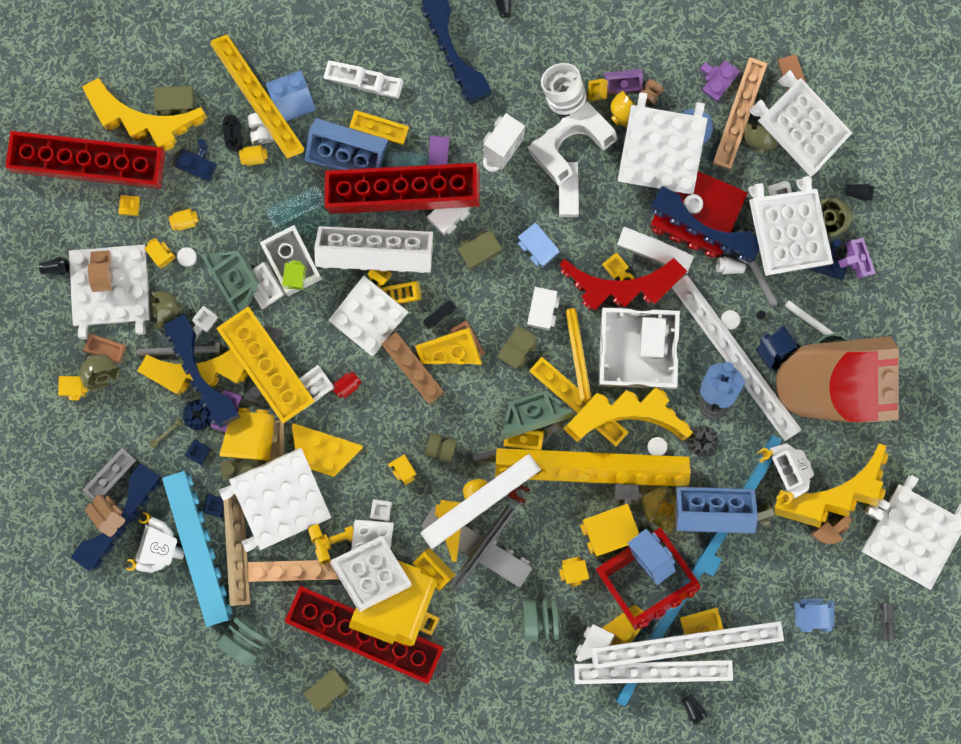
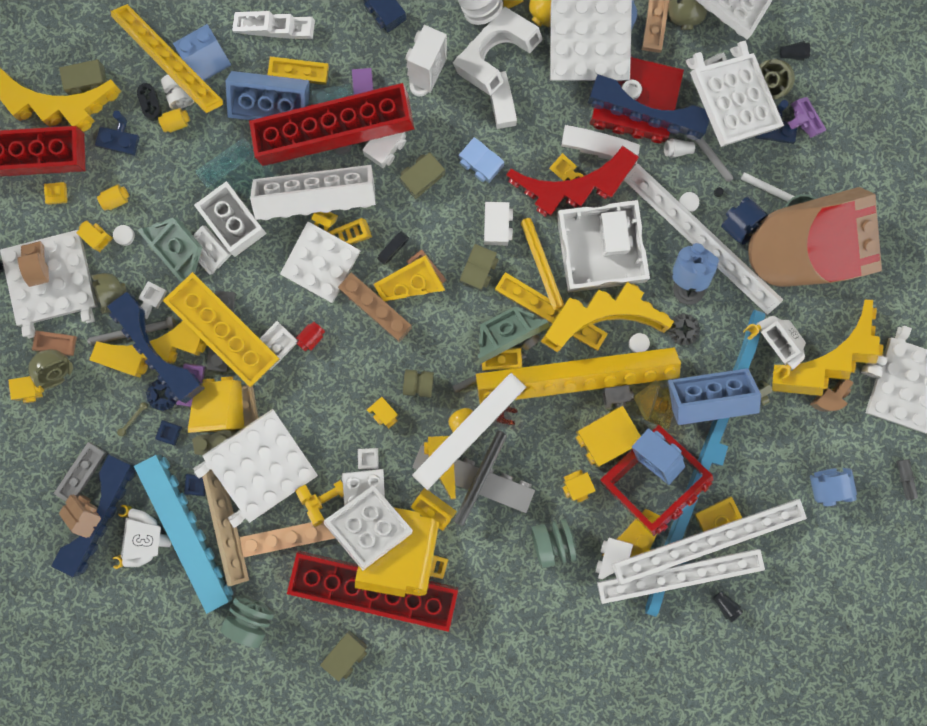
camera: 15 degrees left, 0 degrees up
lime brick [282,260,306,290] -> none
yellow wing [292,423,363,477] -> none

